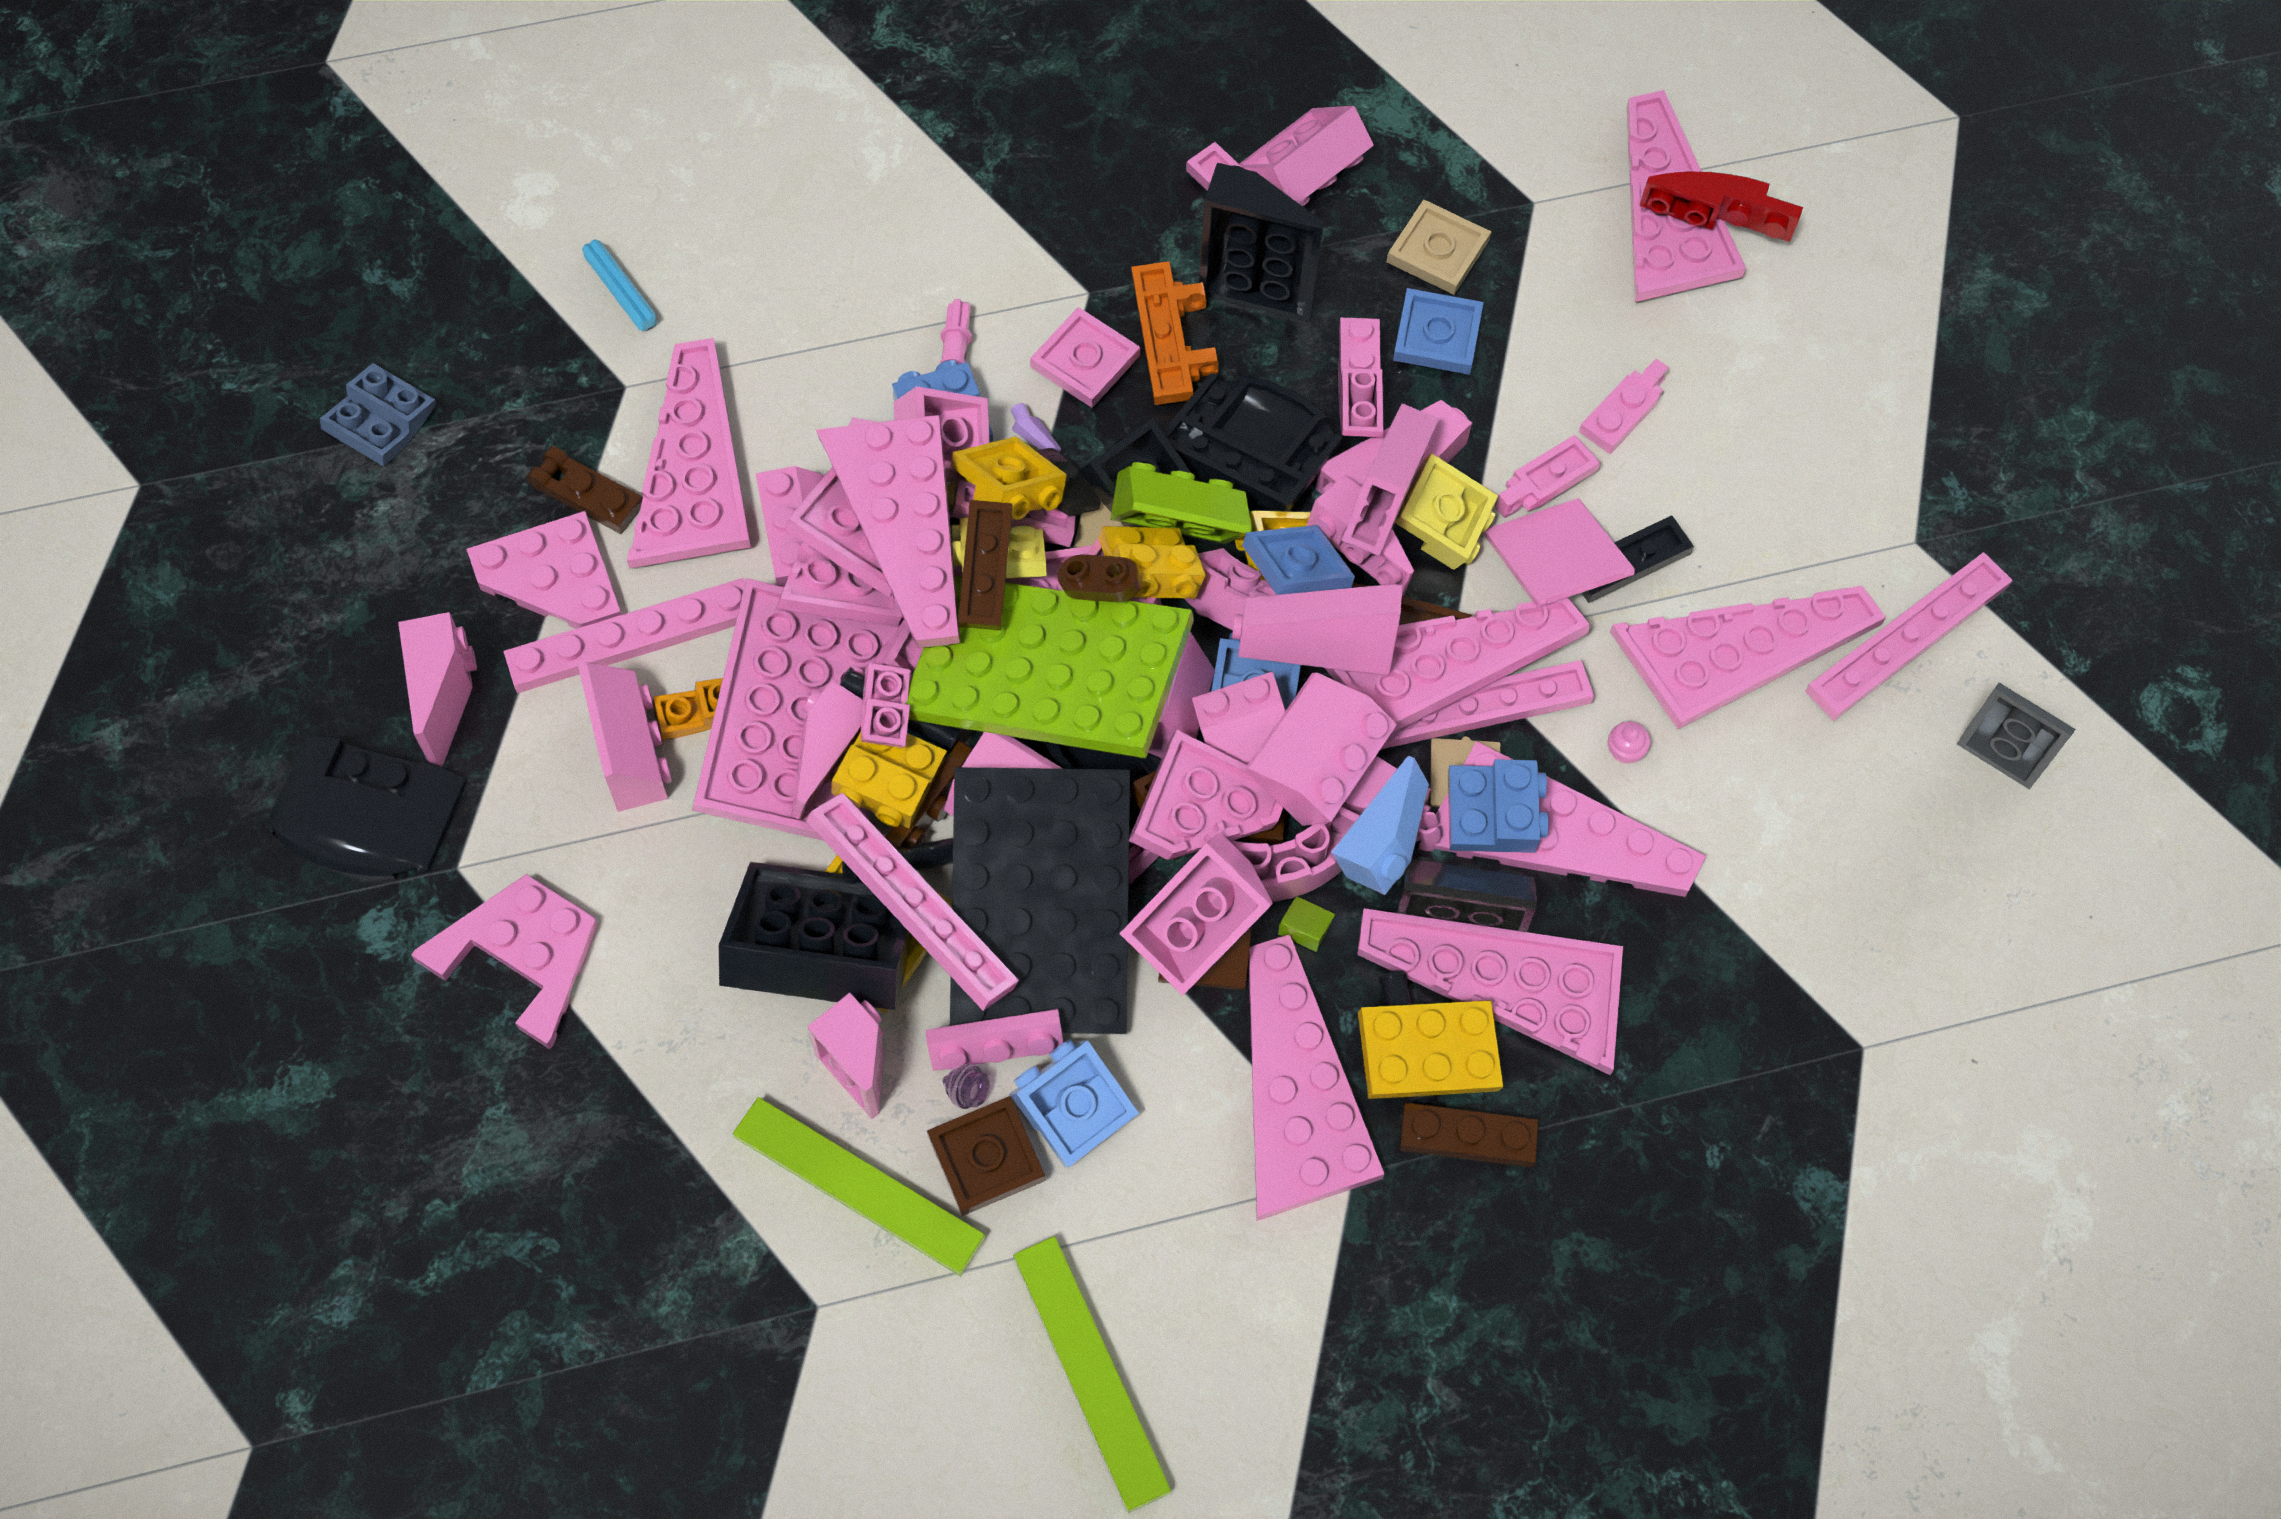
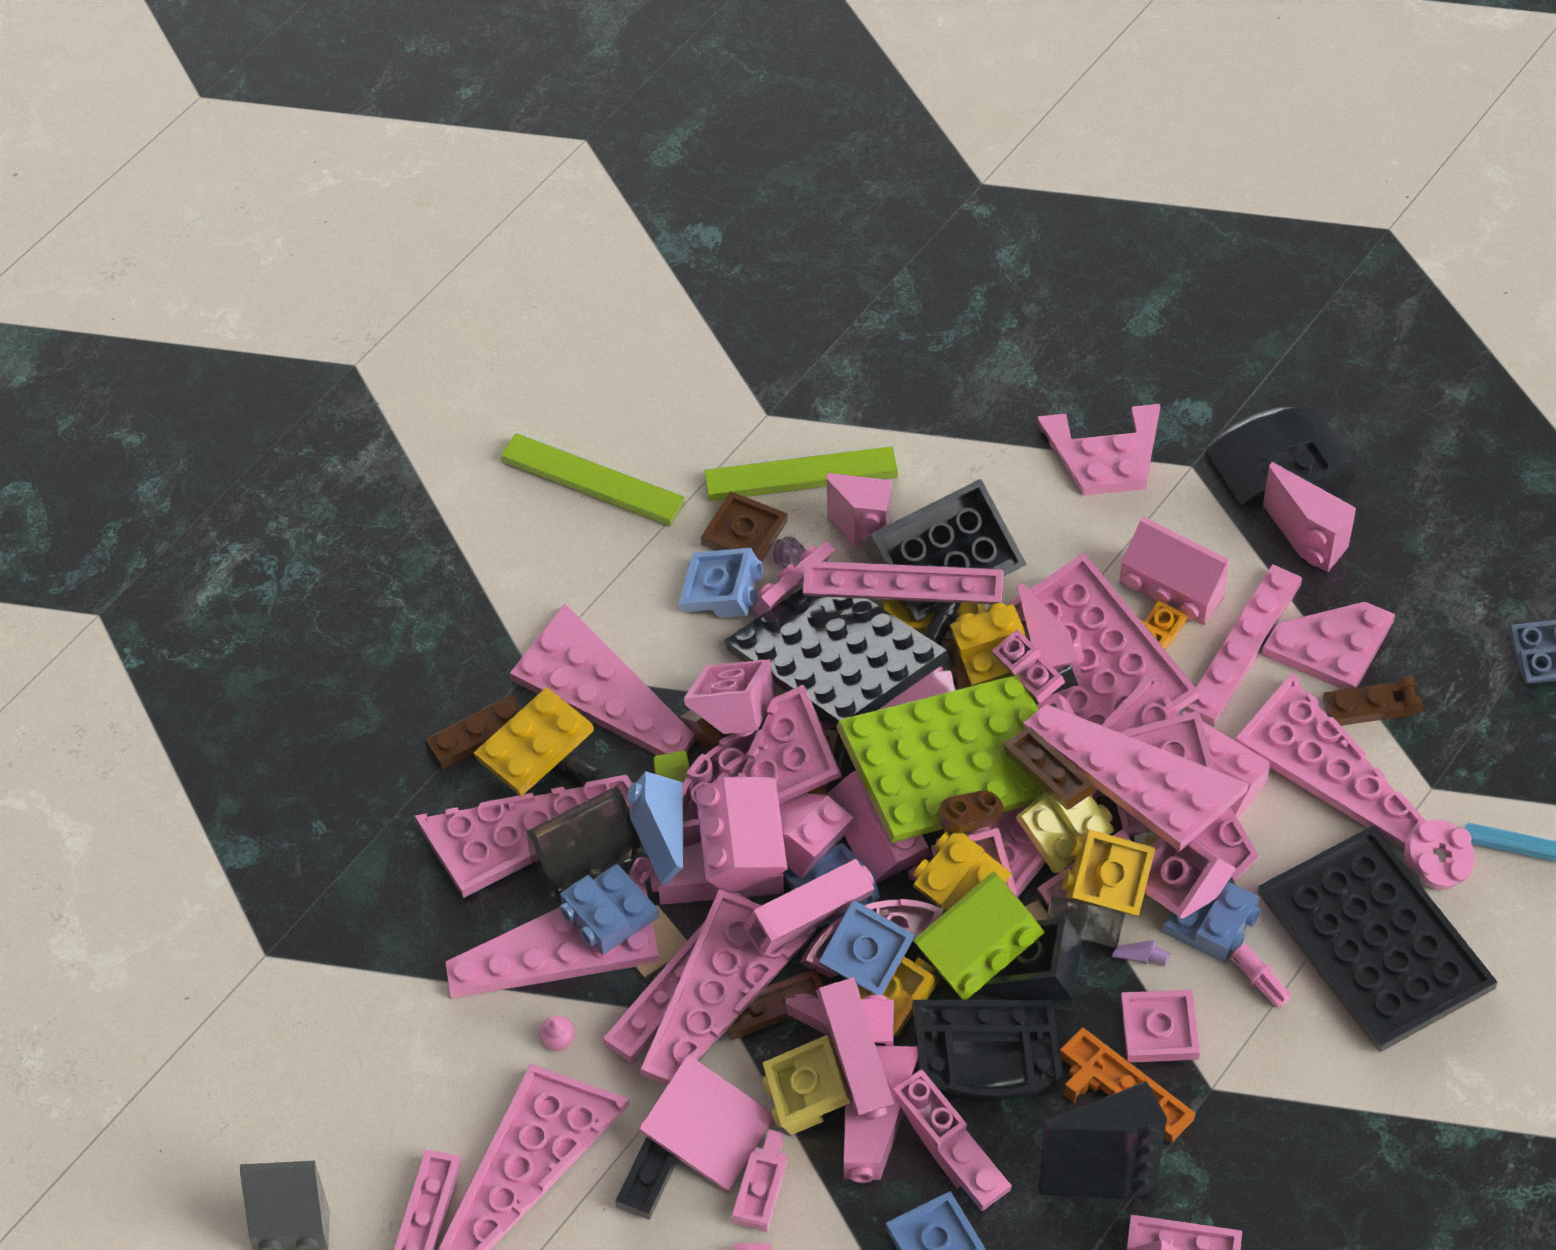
camera: 145 degrees right, 10 degrees down
none -> black plate [1257,826,1498,1053]
none -> bright pink plate [1404,820,1475,890]

